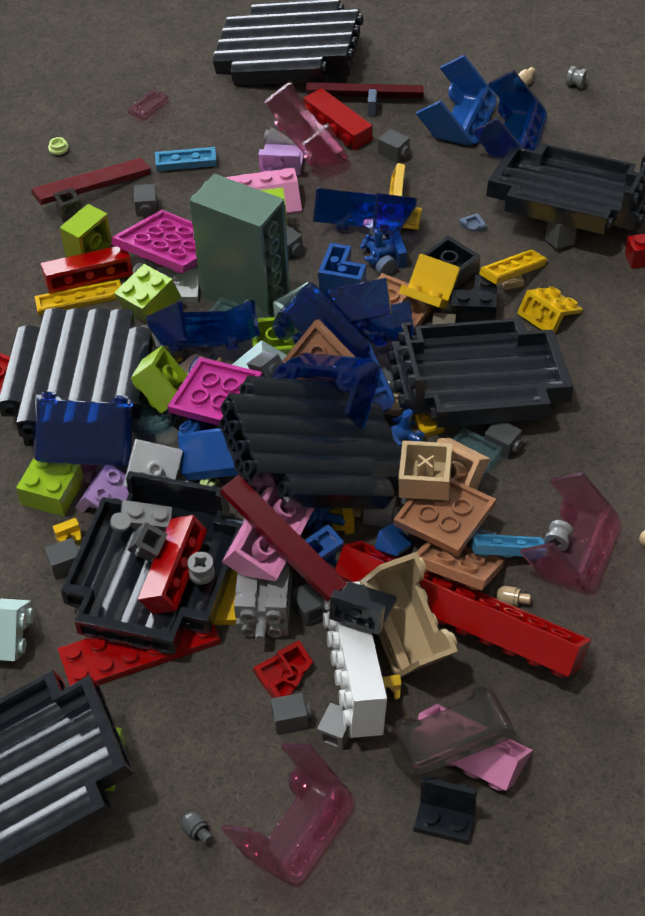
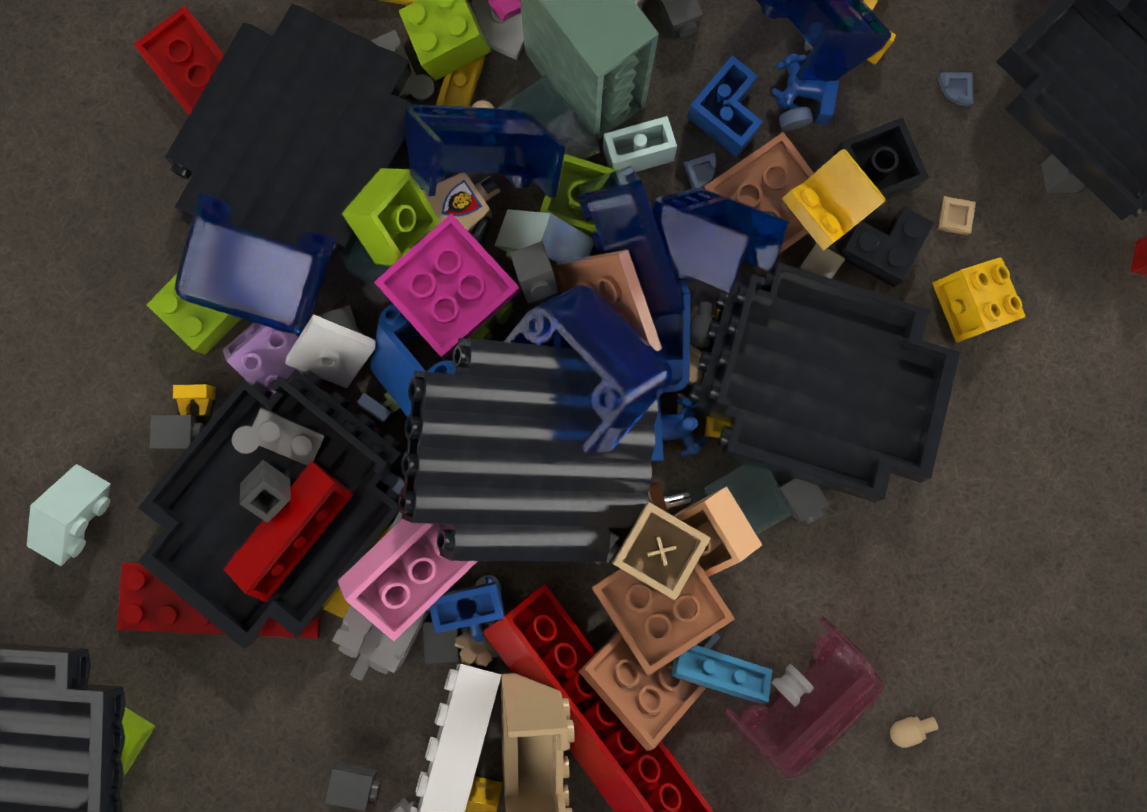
camera: 20 degrees right, 35 degrees up
light grey wheel [188,552,215,585] -> none
dark red tile [219,475,347,602] -> none
red slope [252,640,313,698] -> none
black bracket [329,582,397,635] -> none
blue slope [374,523,414,557] -> none
yellow tile [479,249,548,284] -> none
tan cylinder [496,586,532,607] -> none

